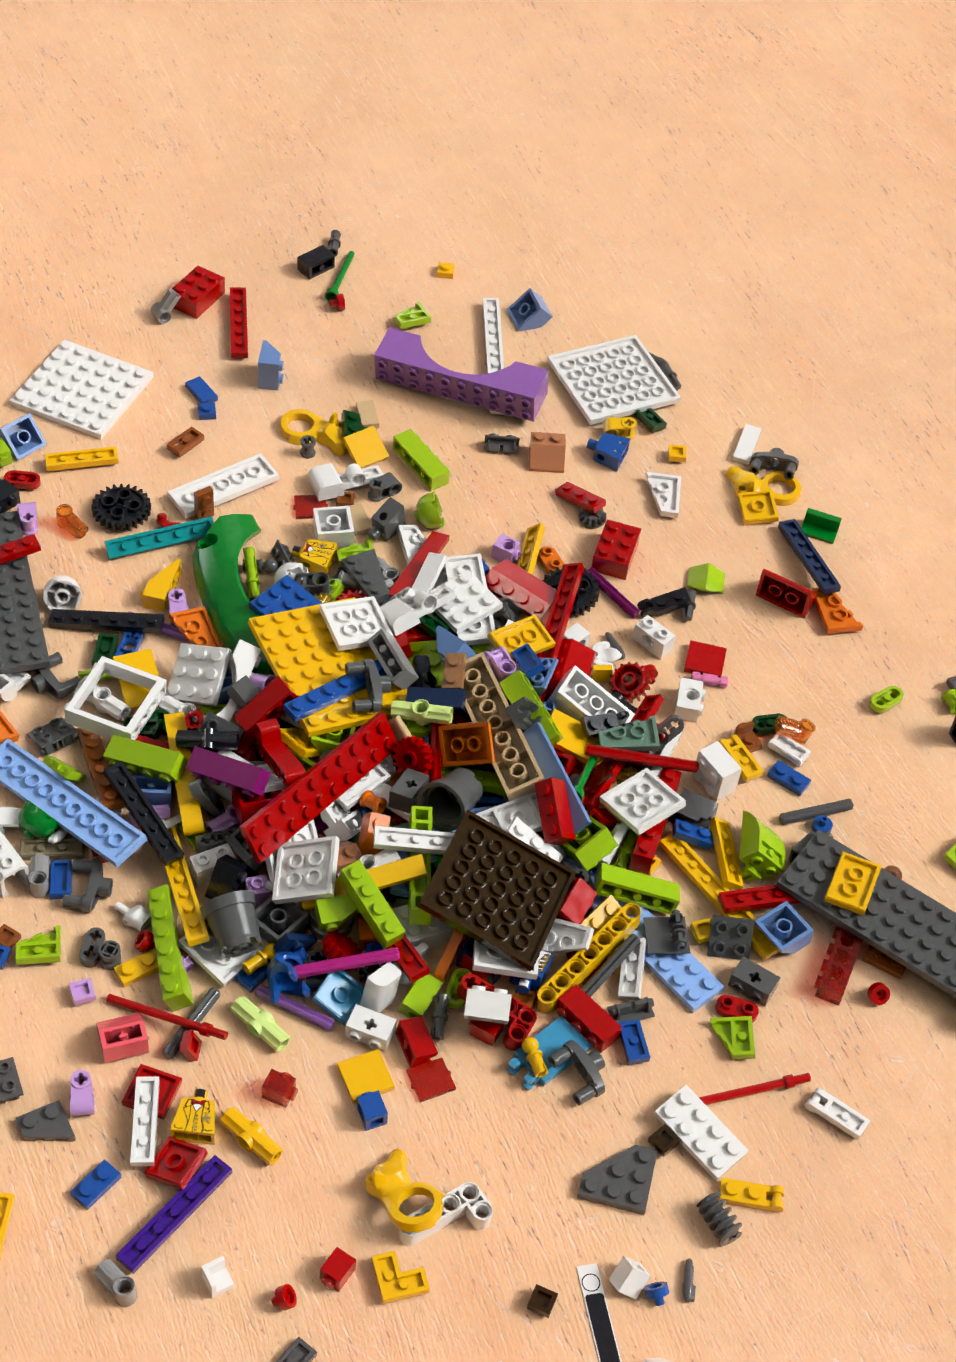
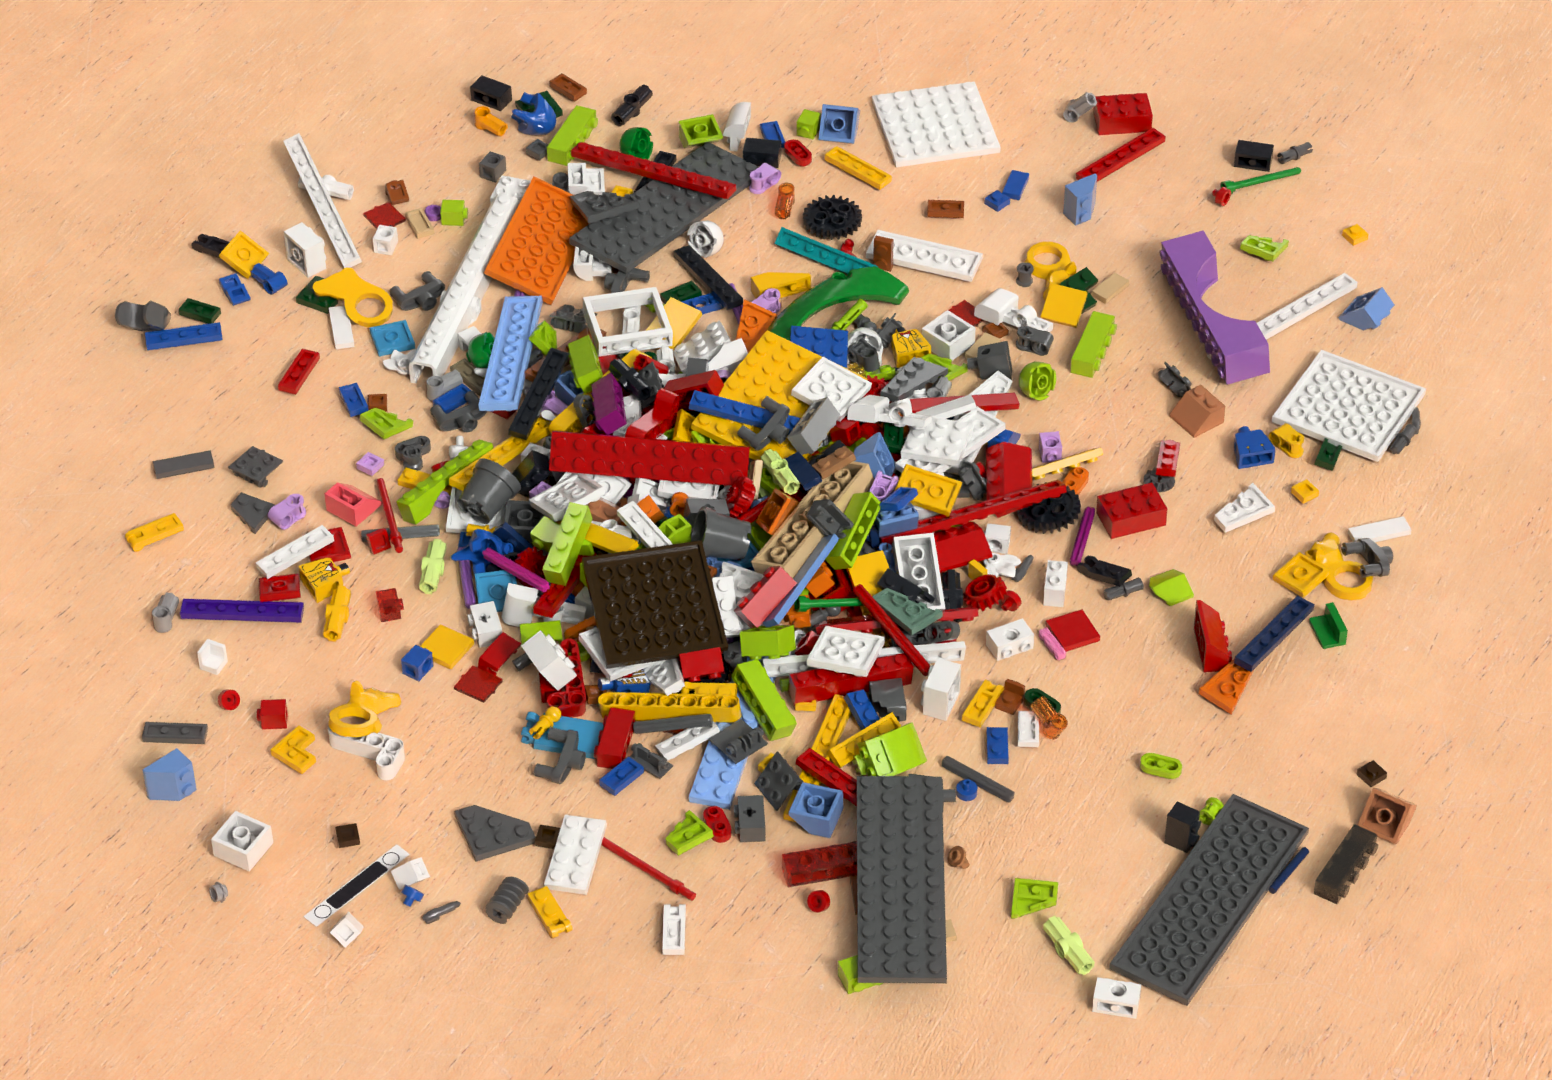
camera: 60 degrees right, 5 degrees down
blue plate [70,1159,122,1210] -> none
yellow tile [824,851,882,916] -> none

